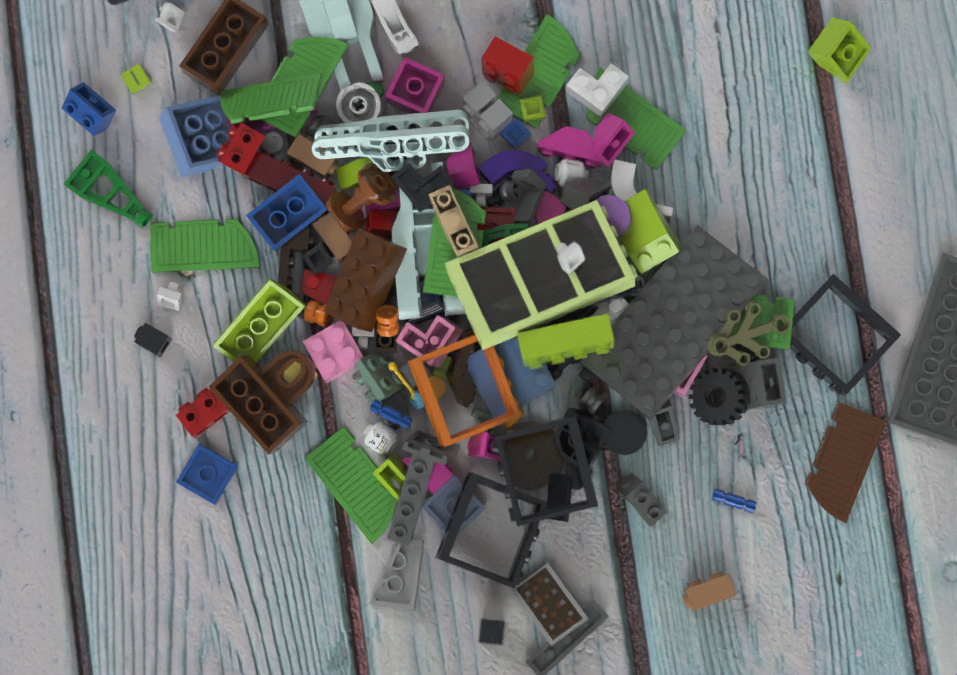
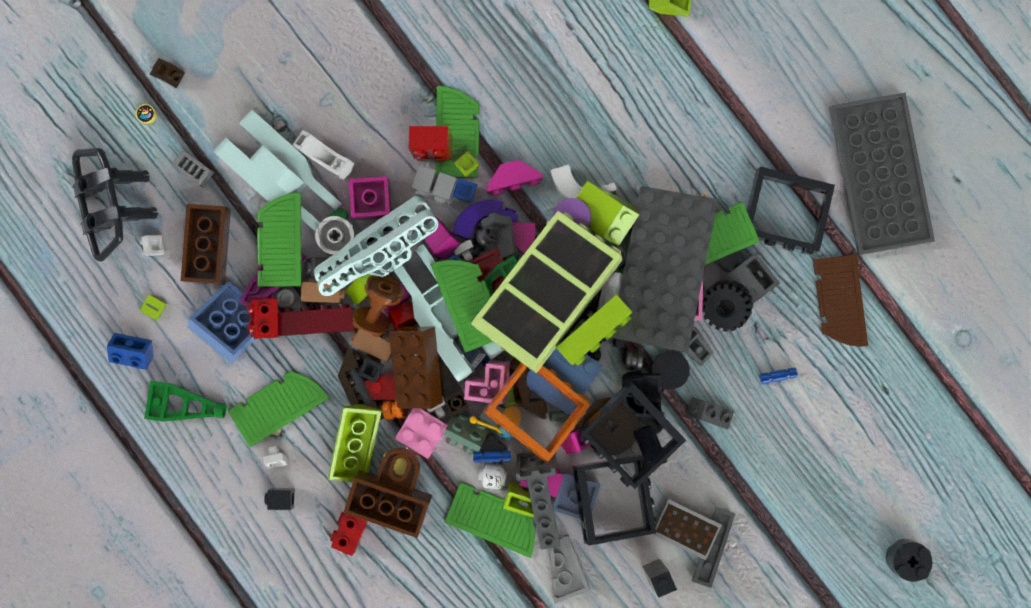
camera: 35 degrees left, 5 degrees up
blue tile [176,443,239,505] -> none
bright green piece [220,73,322,124] -> none
blue slope [246,174,327,251] -> none
orange wheel [376,305,399,337] -> none
black plate [391,163,456,213] -> none
tan slope [429,185,478,257] -> none
white head [554,159,588,187] -> none
white tile [556,242,585,274] -> none
dark grey slope [560,177,611,210] -> none
white brick [566,64,629,118] -> none
bright green piece [586,68,687,170] -> none
dark pink slope [594,113,635,167] -> none
medium nougat brick [682,571,737,611] -> none
olive plant [707,301,790,366] -> none

